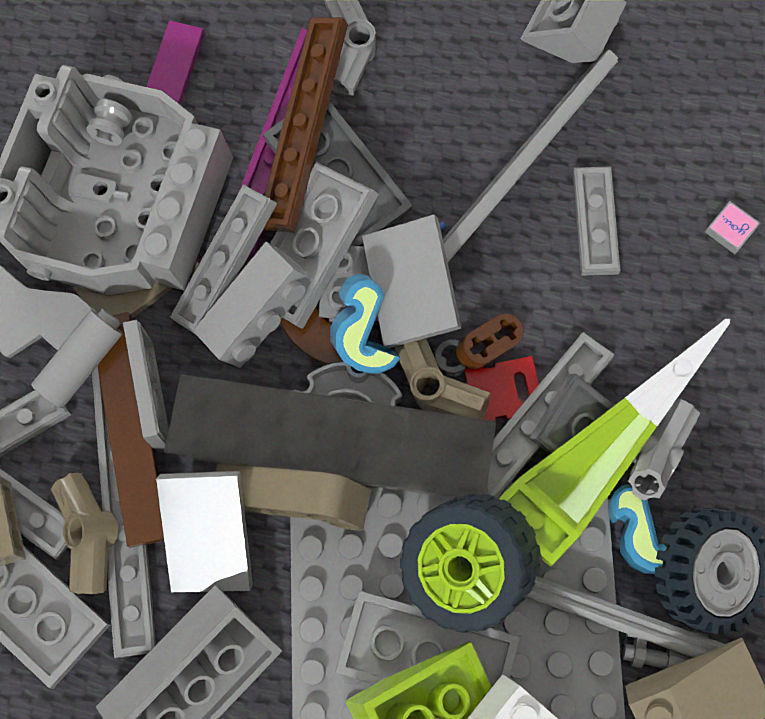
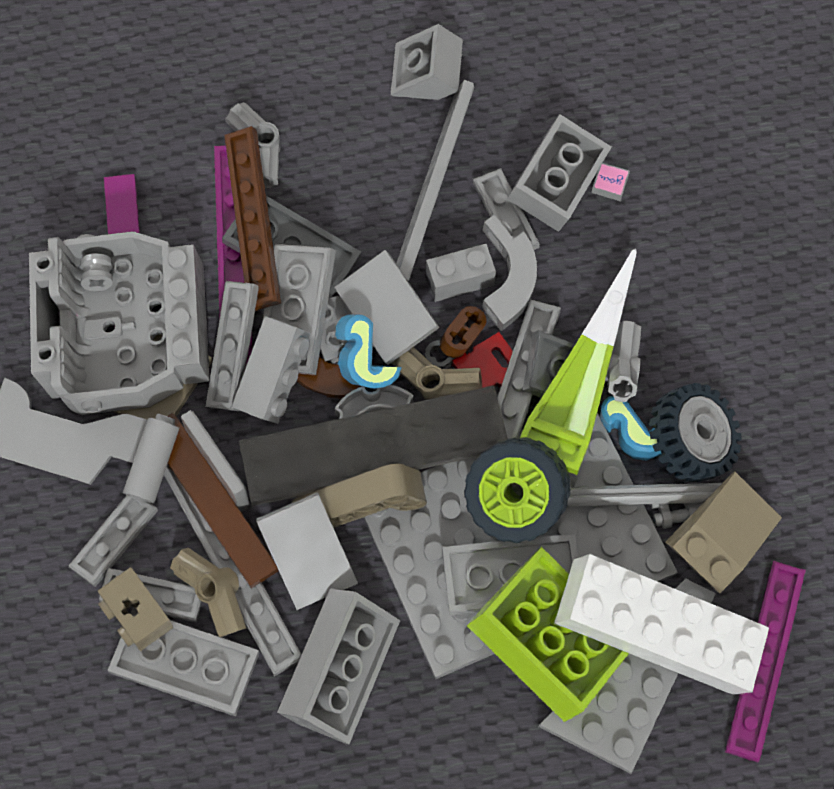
camera: 25 degrees left, 5 degrees down
none -> light grey brick [426,244,496,302]
none -> light grey arch [482,215,537,331]
none -> light grey brick [507,114,611,232]

